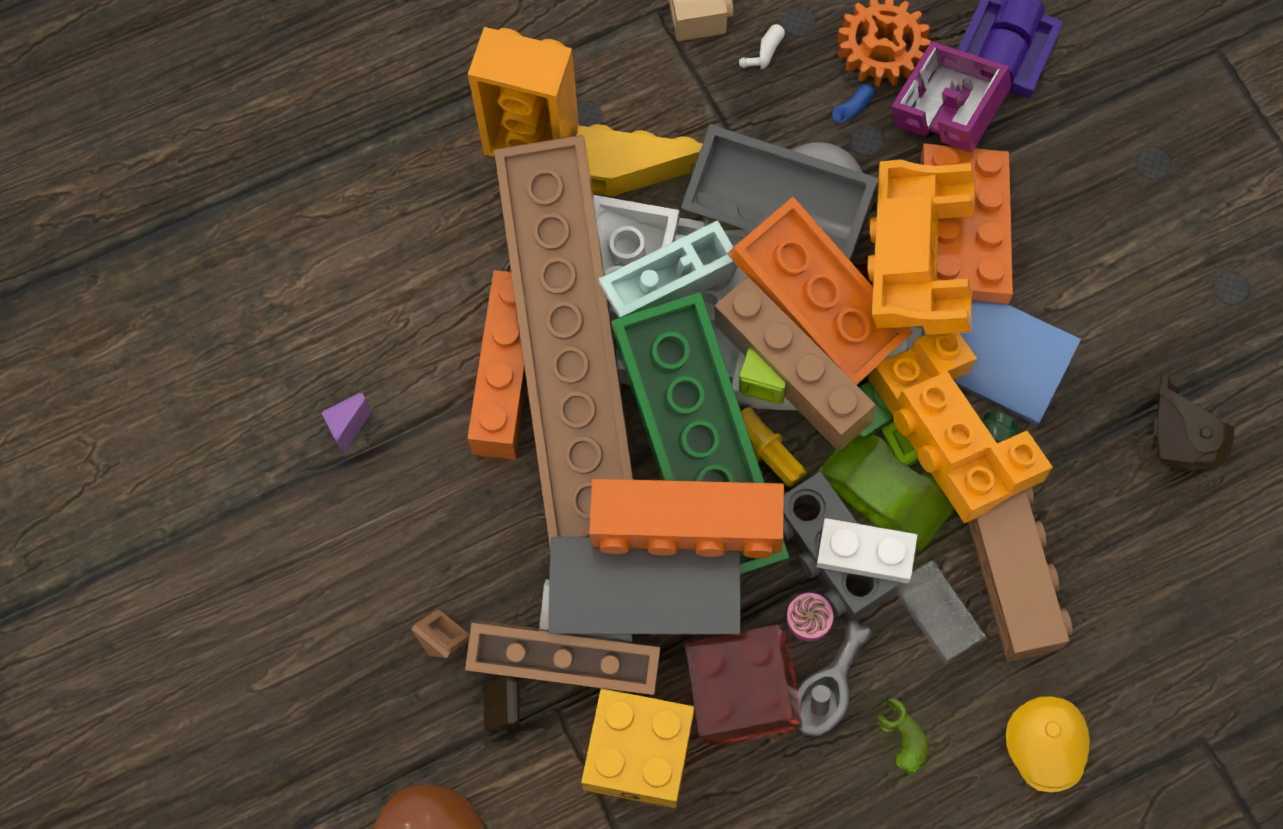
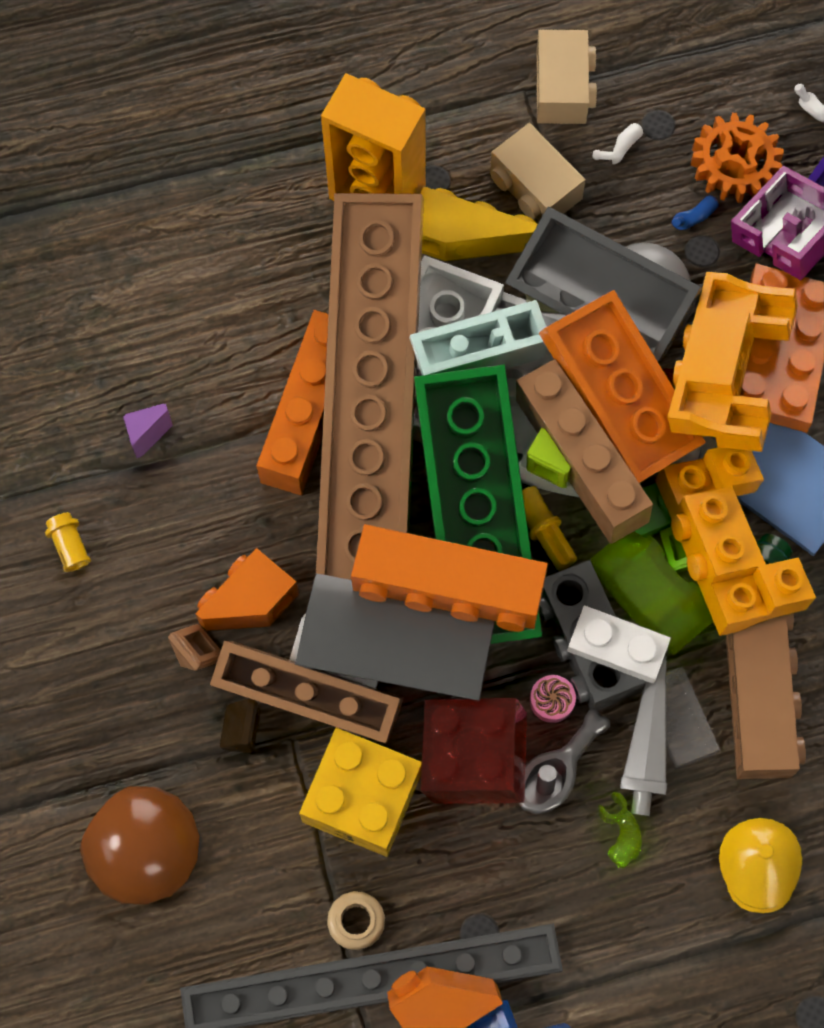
camera: 10 degrees right, 0 degrees up
none -> yellow pin [45,512,91,572]
none -> orange slope [195,548,299,631]
none -> tan brick [490,122,586,221]
none -> light grey bar [620,657,667,816]

